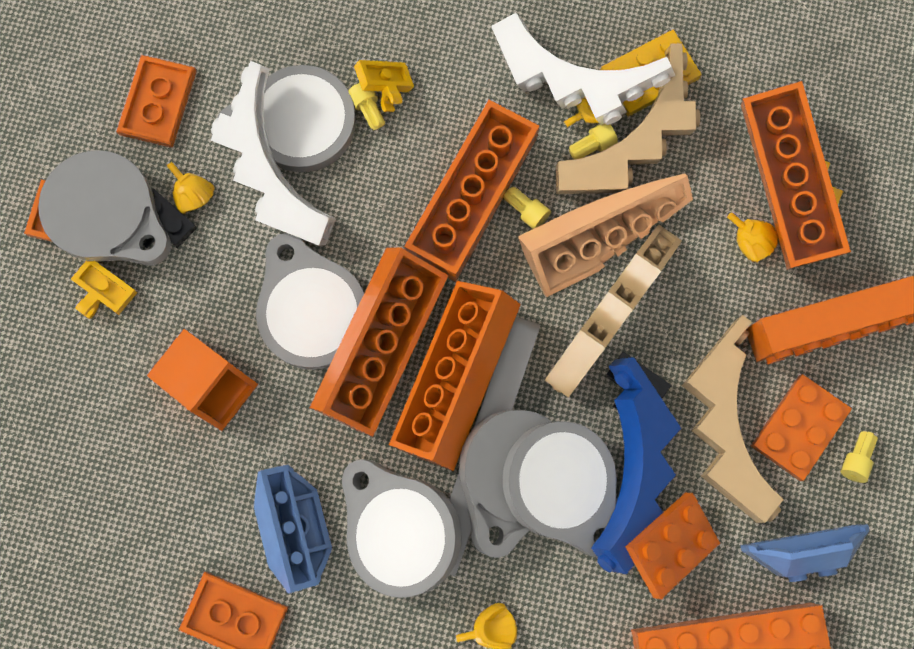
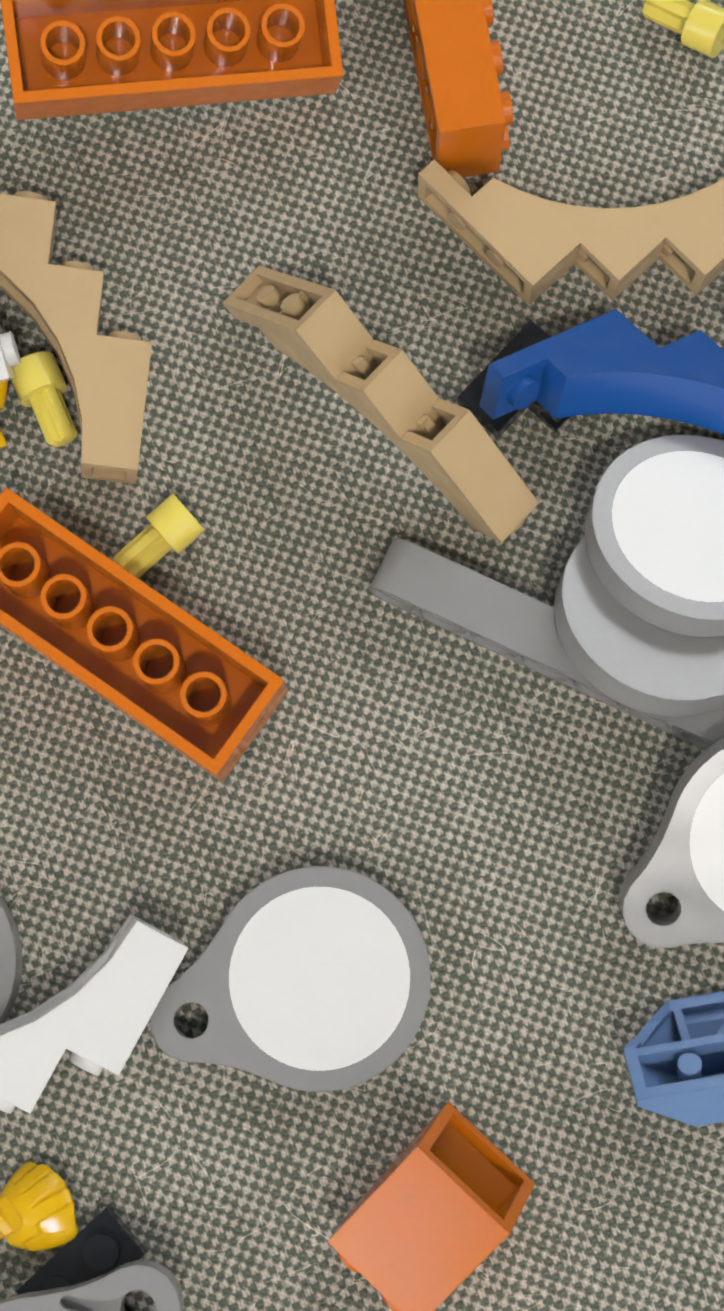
camera: 80 degrees left, 0 degrees up
orange brick [309,247,448,437] -> none
orange brick [389,281,521,471] -> none
light nougat wedge [518,173,693,297] -> none
yellow piece [727,212,778,262] -> none
orange plate [751,374,852,481] -> none

